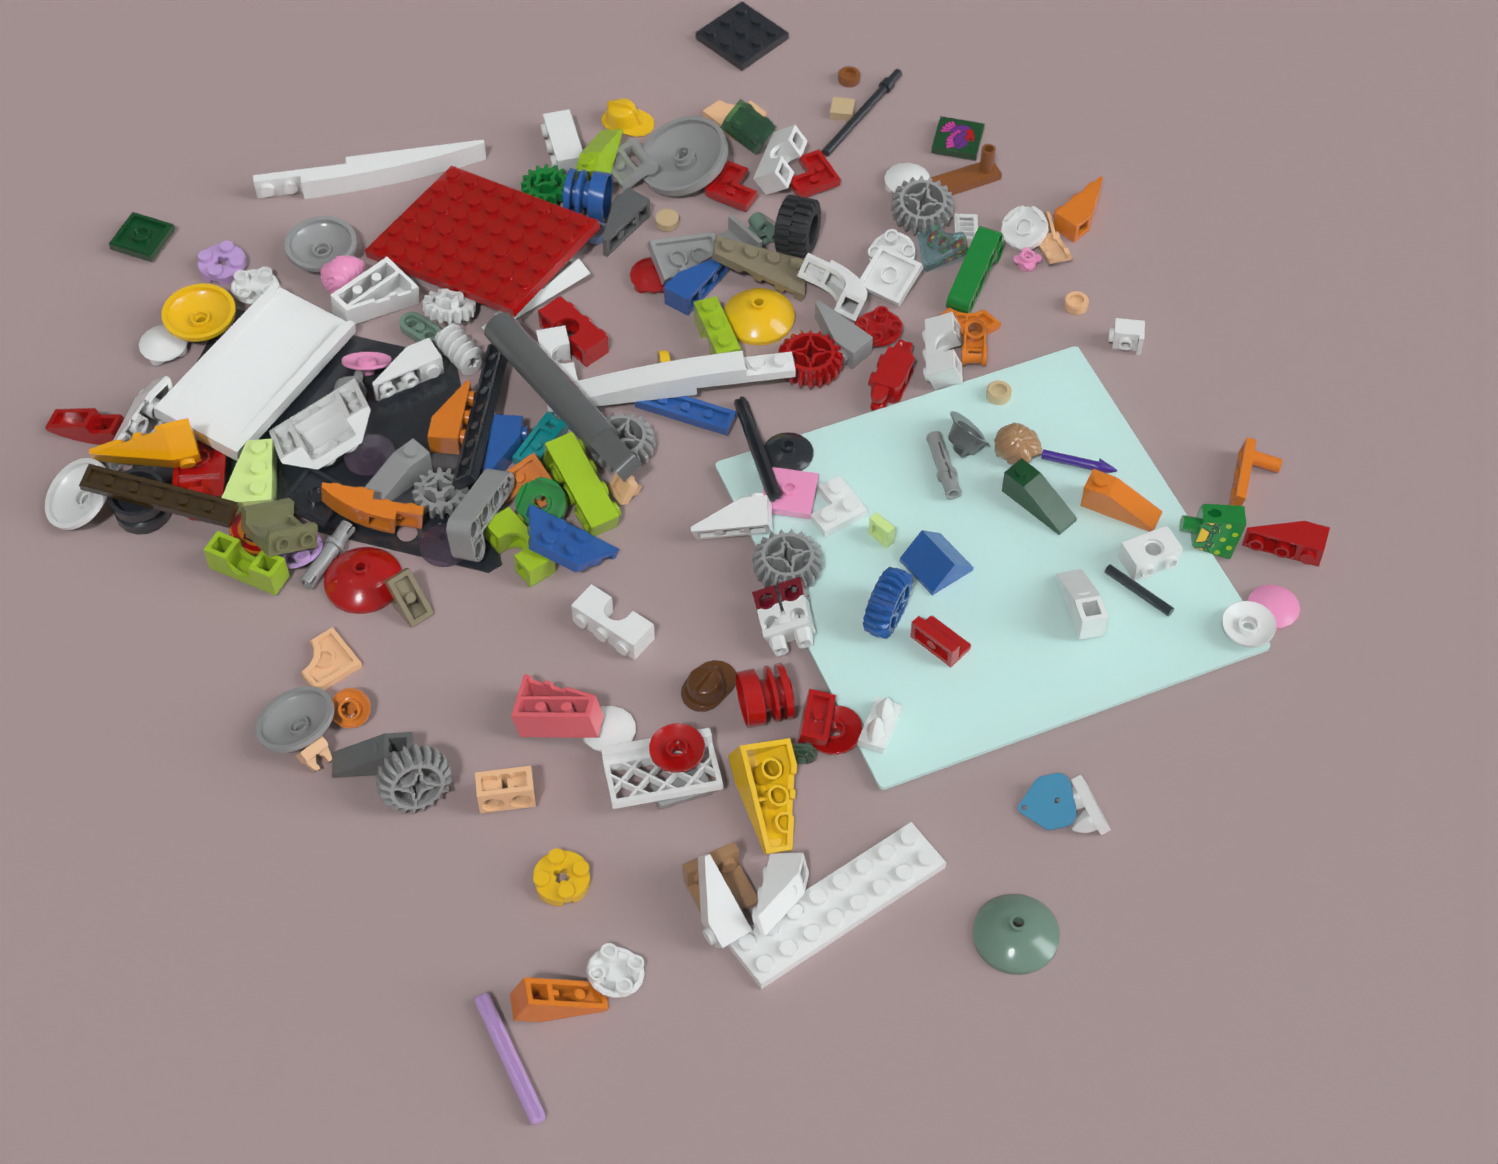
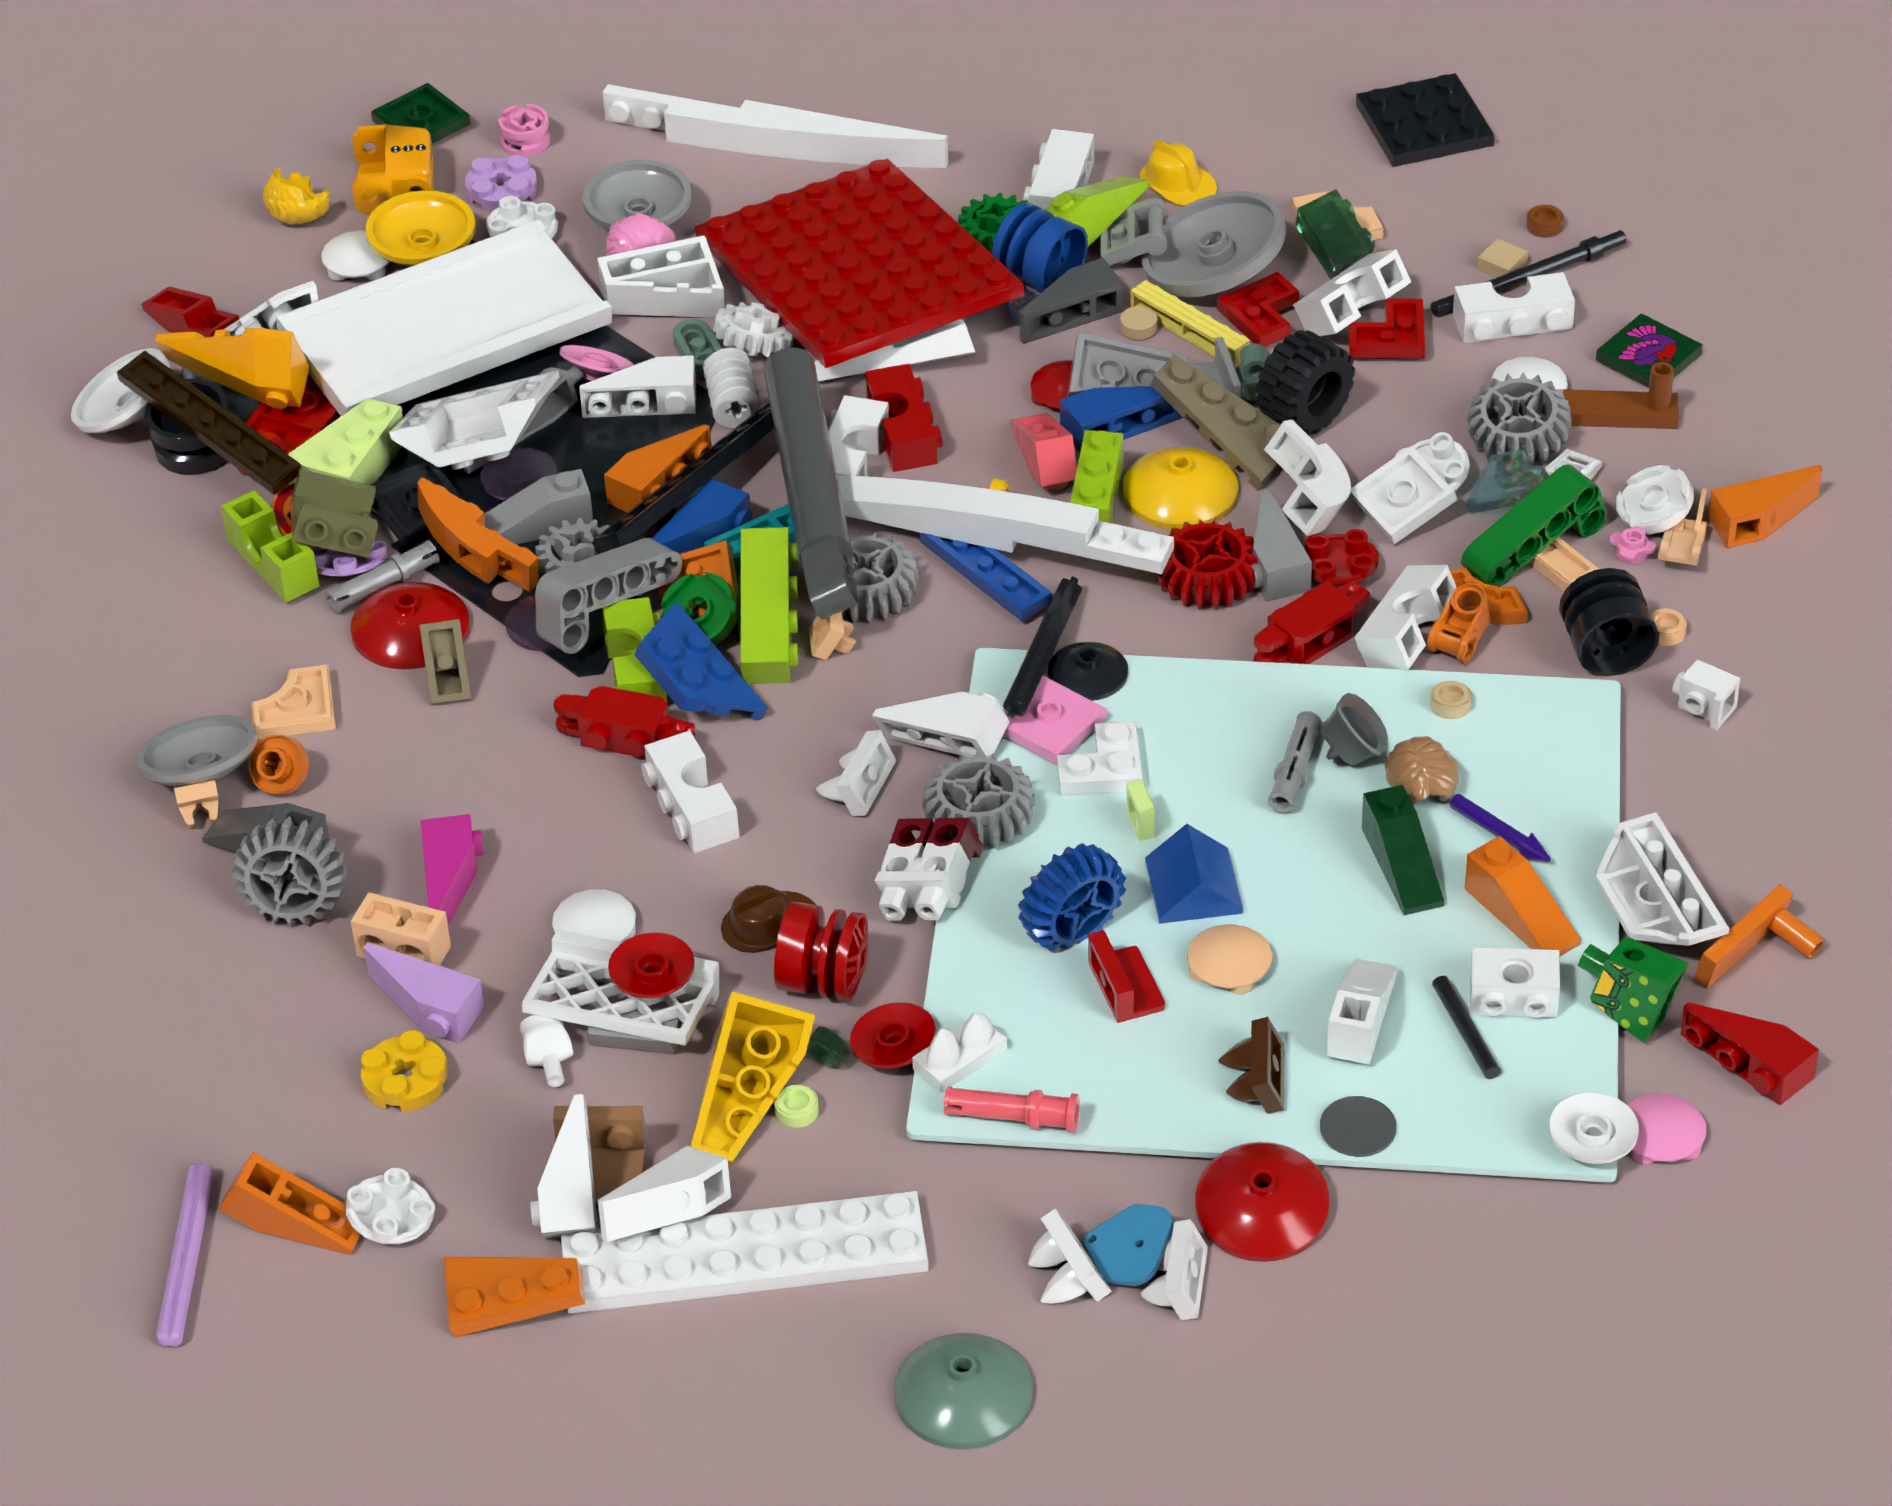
camera: 30 degrees right, 10 degrees down
coral wedge [511,674,604,738] -> none
red panel [796,689,836,748] -> none
none -> yellow hair [263,168,331,225]
none -> light orange piece [352,124,434,215]
none -> lavender slope [364,942,484,1043]
none -> dark pink slope [421,814,484,925]
none -> orange wing [444,1257,585,1338]
none -> bright pink wheel [498,104,550,157]
none -> white piece [520,1015,574,1087]
none -> red hinge [553,686,696,758]
none -> yellowish green tile [774,1085,819,1128]
none -> white tile [816,730,896,816]
none -> coral pin [944,1086,1080,1134]
none -> coral slope [1010,413,1077,490]
none -> white tile [1028,1208,1112,1304]
none -> light yellow piece [1131,280,1250,368]
none -> light nougat dish [1187,924,1273,995]
none -> red dish [1195,1142,1330,1262]
none -> reddish brown tile [1218,1017,1284,1114]
none -> dark grey piece [1320,1096,1397,1157]
none -> white arch [1453,272,1575,343]
none -> light nougat tile [1529,537,1599,592]
none -> black wheel [1559,568,1660,676]
none -> white wedge [1595,812,1729,946]

